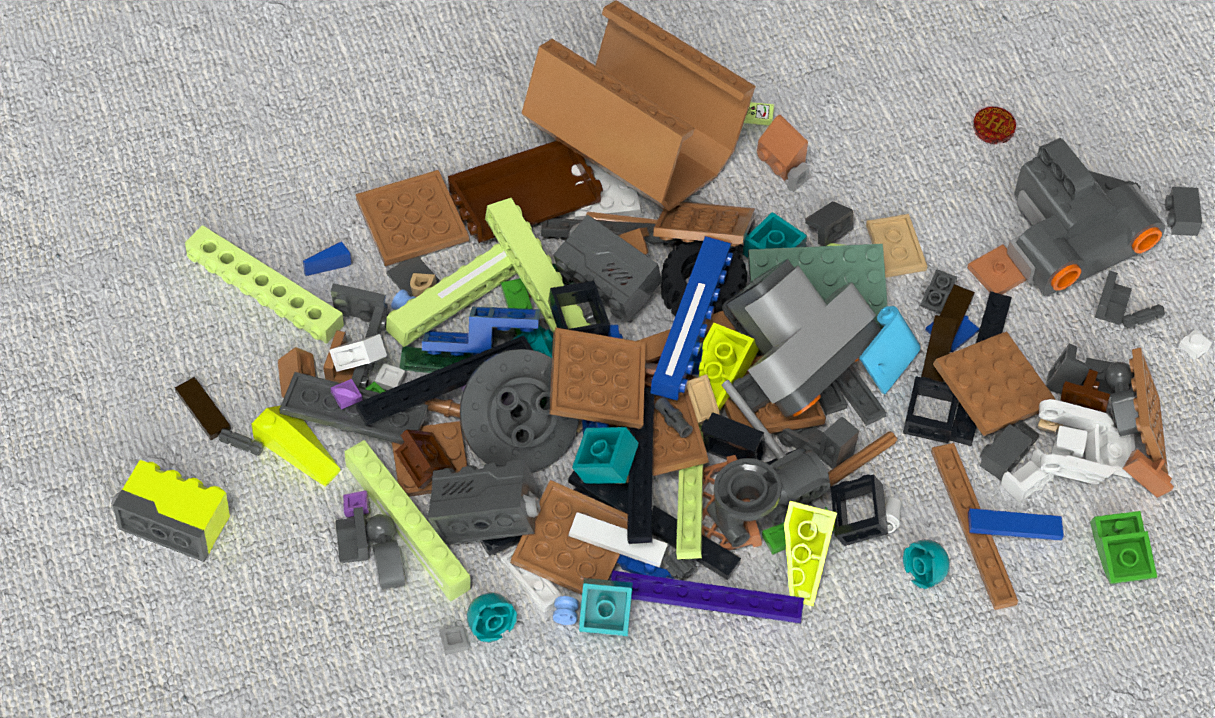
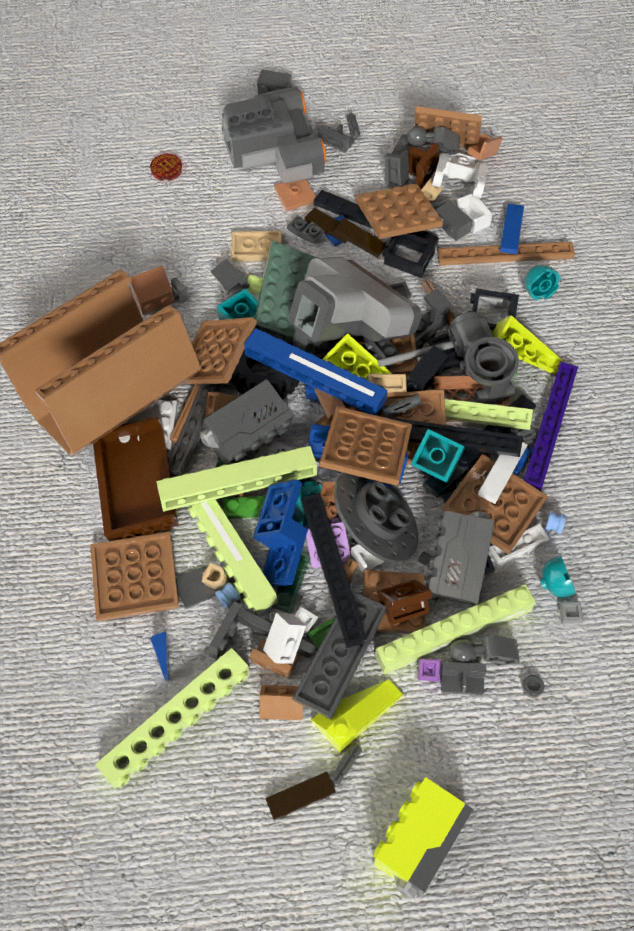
camera: 75 degrees left, 5 degrees up
medium lavender tile [331,379,362,409] -> none
black window [548,281,610,336] -> none
teal brick [579,578,632,636] -> none
medium azure door [859,306,921,394] -> none
white panel [1051,426,1087,459] -> none
bright green slope [1090,511,1157,584] -> none
white plate [1179,329,1212,360] -> none
none -> dark grey tile [522,675,545,698]

